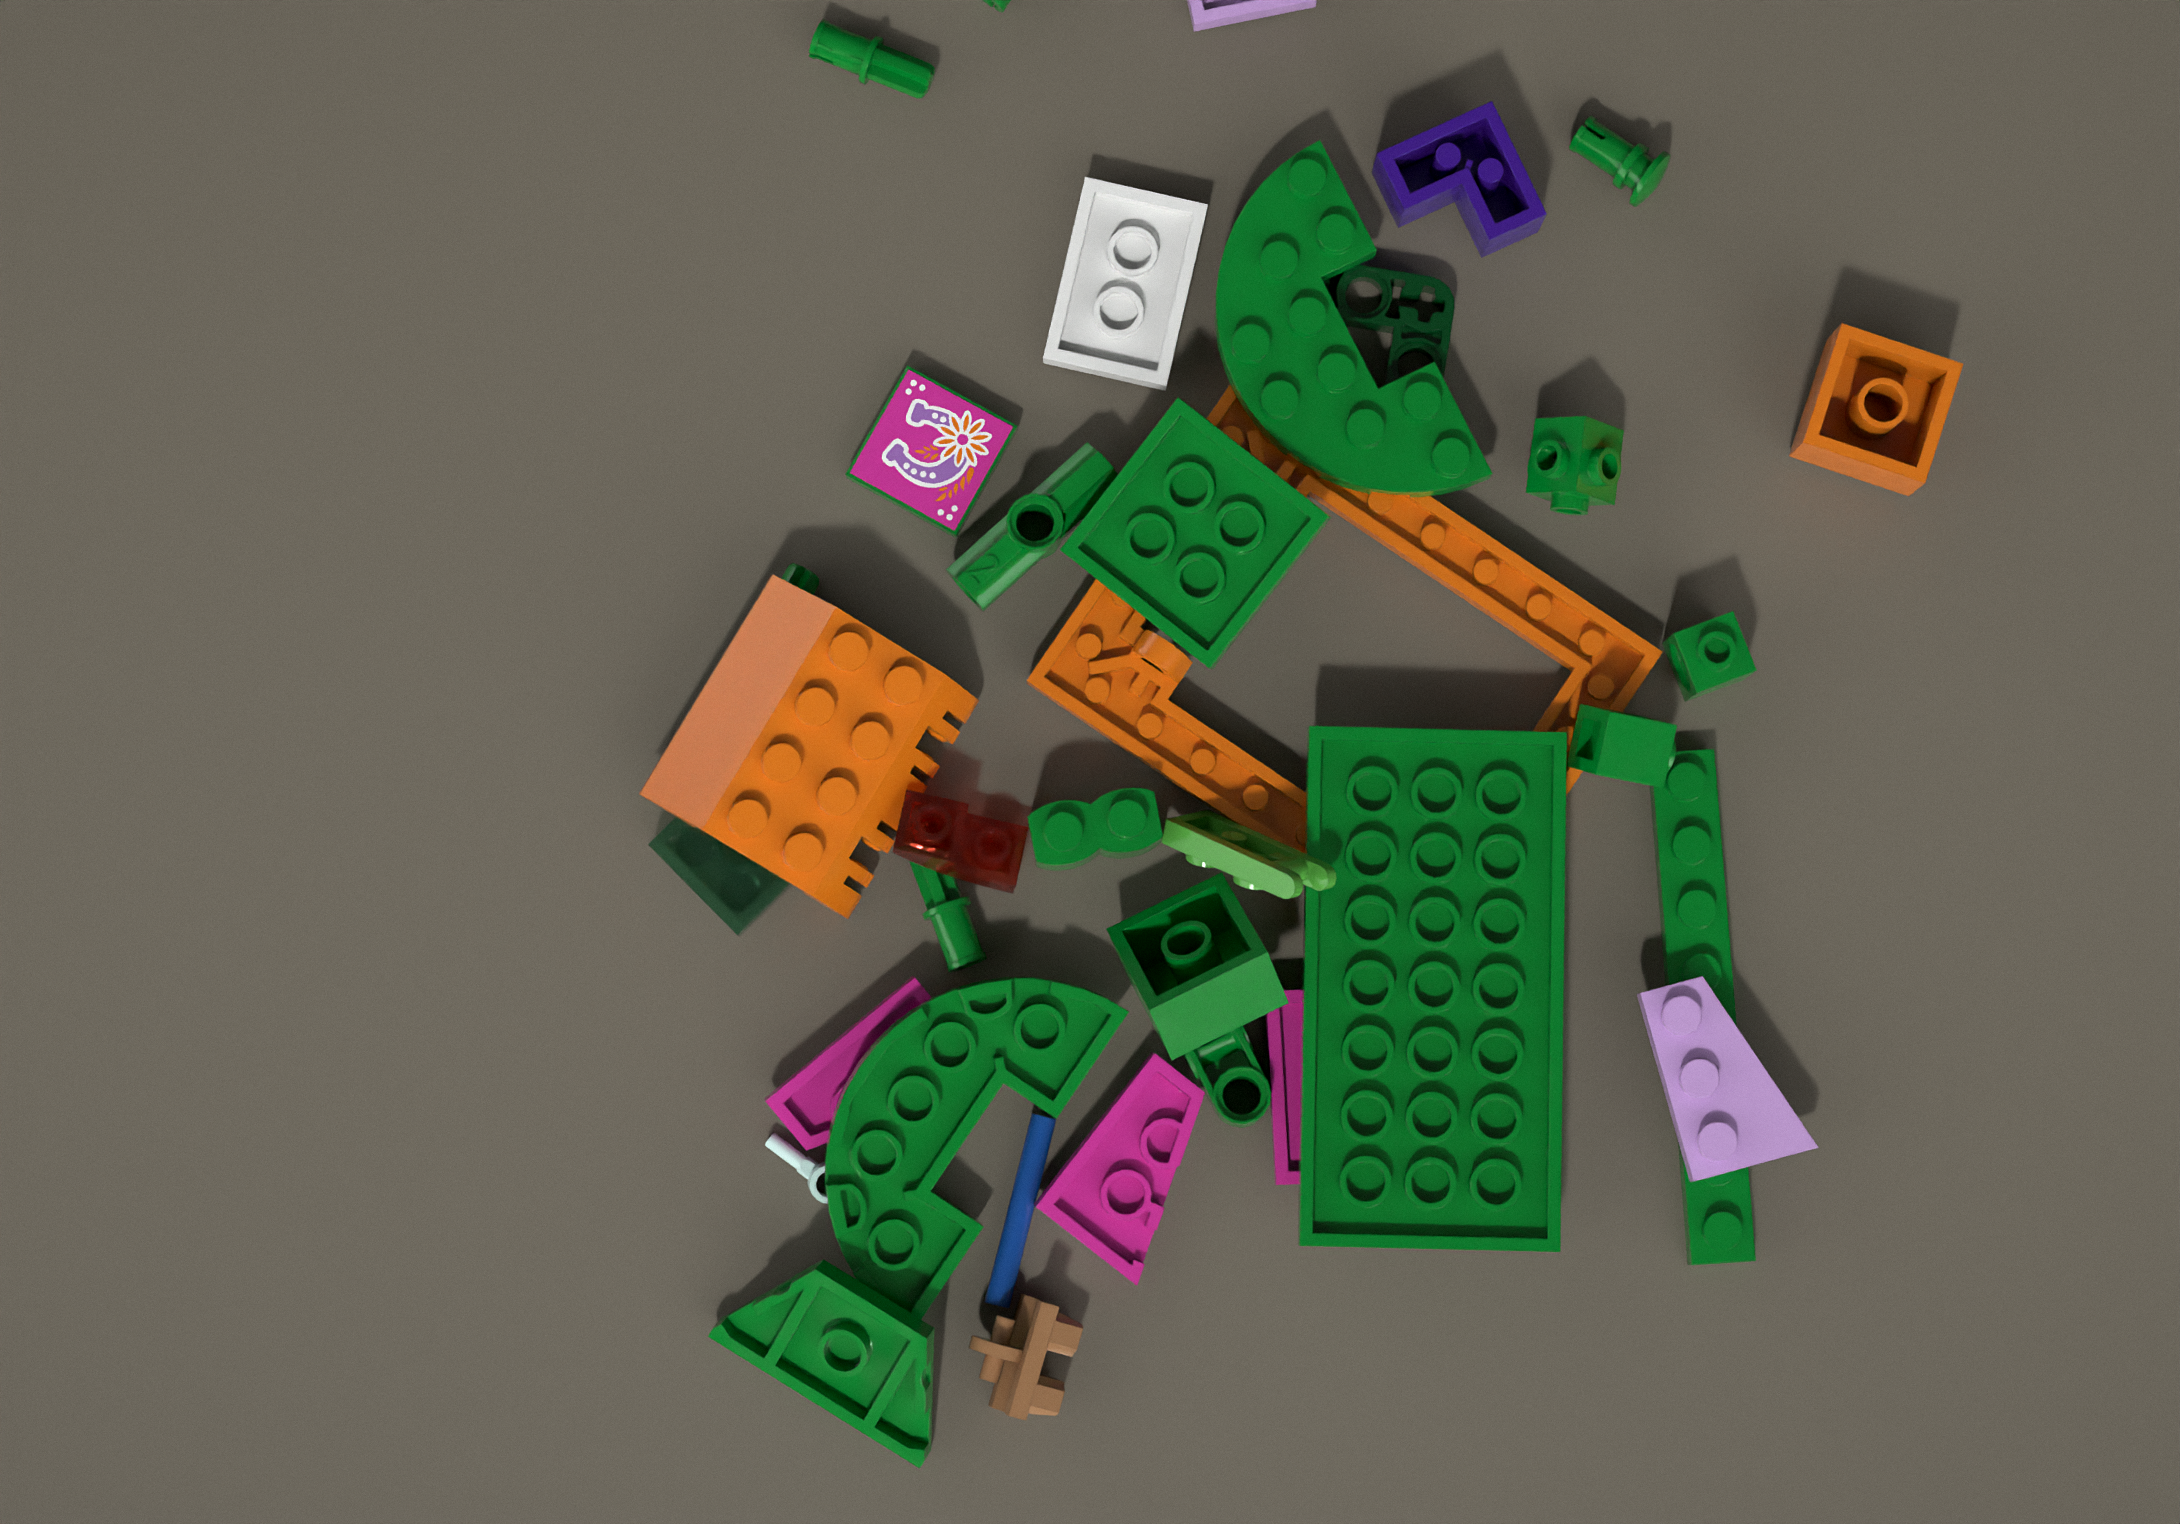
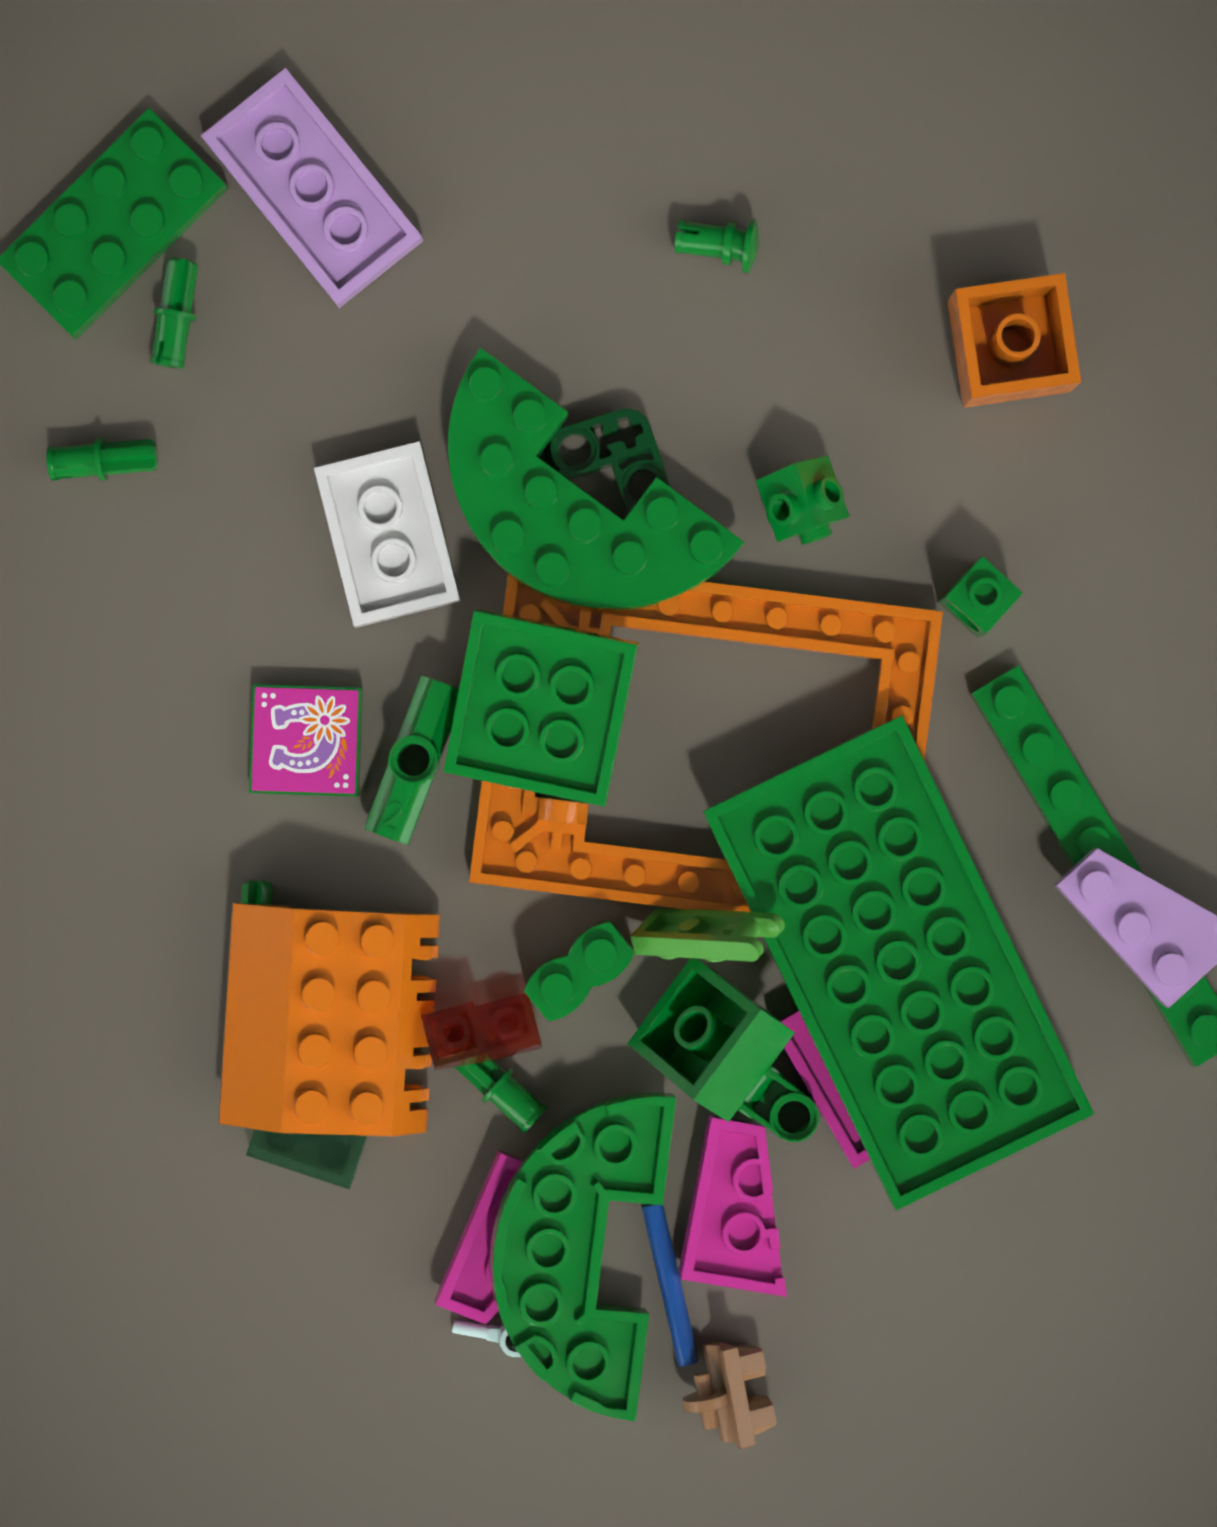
camera: 25 degrees left, 5 degrees up
green wing [708,1259,934,1468] -> none
dark purple brick [1371,101,1547,258] -> none
green brick [1566,704,1677,788] -> none

